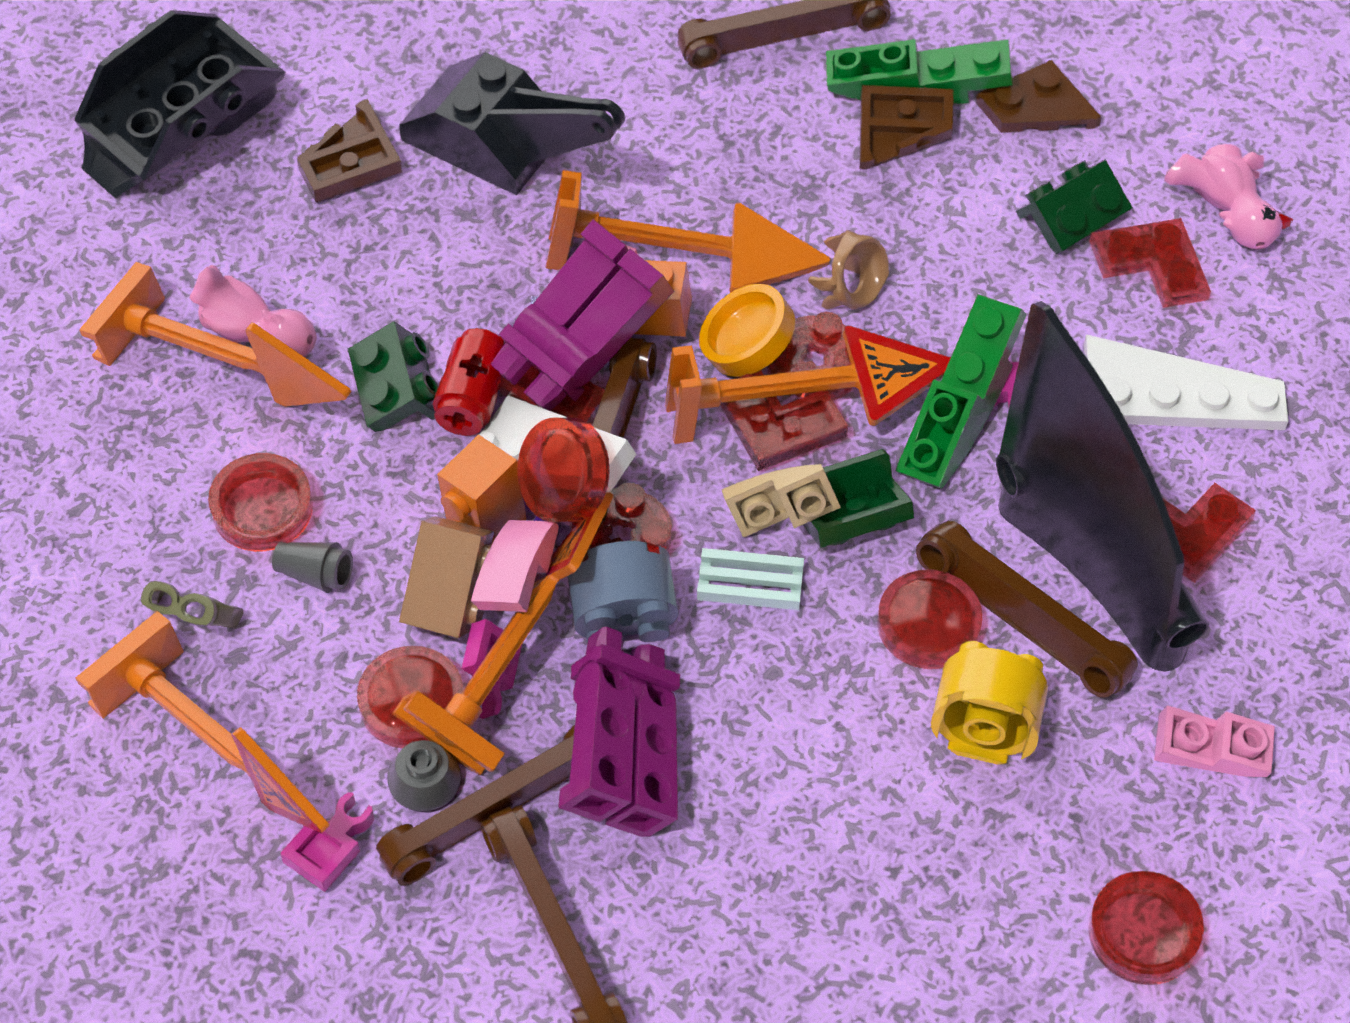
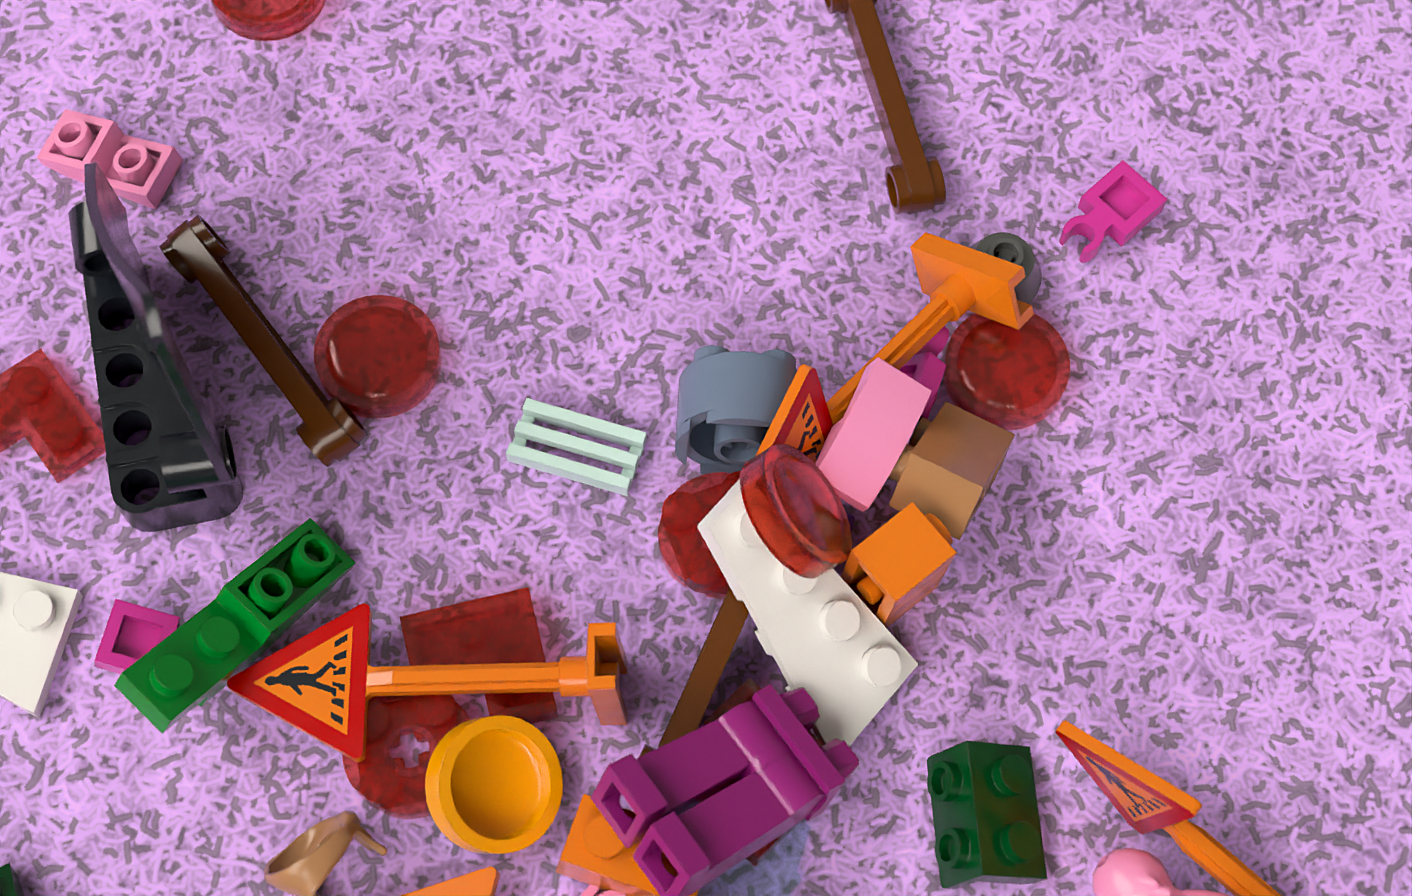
camera: 170 degrees left, 10 degrees up
orange piece [75,611,330,834] -> none
olive cap [141,581,243,629] -> none
clear red piece [208,453,313,552] -> none
dark grey cone [272,542,353,593] -> none
reddish brown piece [376,725,575,886] -> none
red piece [433,328,506,436] -> none
magenta hips [558,627,680,837] -> none
tan slope [721,464,841,538] -> none
dark green bracket [803,449,914,548] -> none
yellow brick [931,641,1048,764] -> none

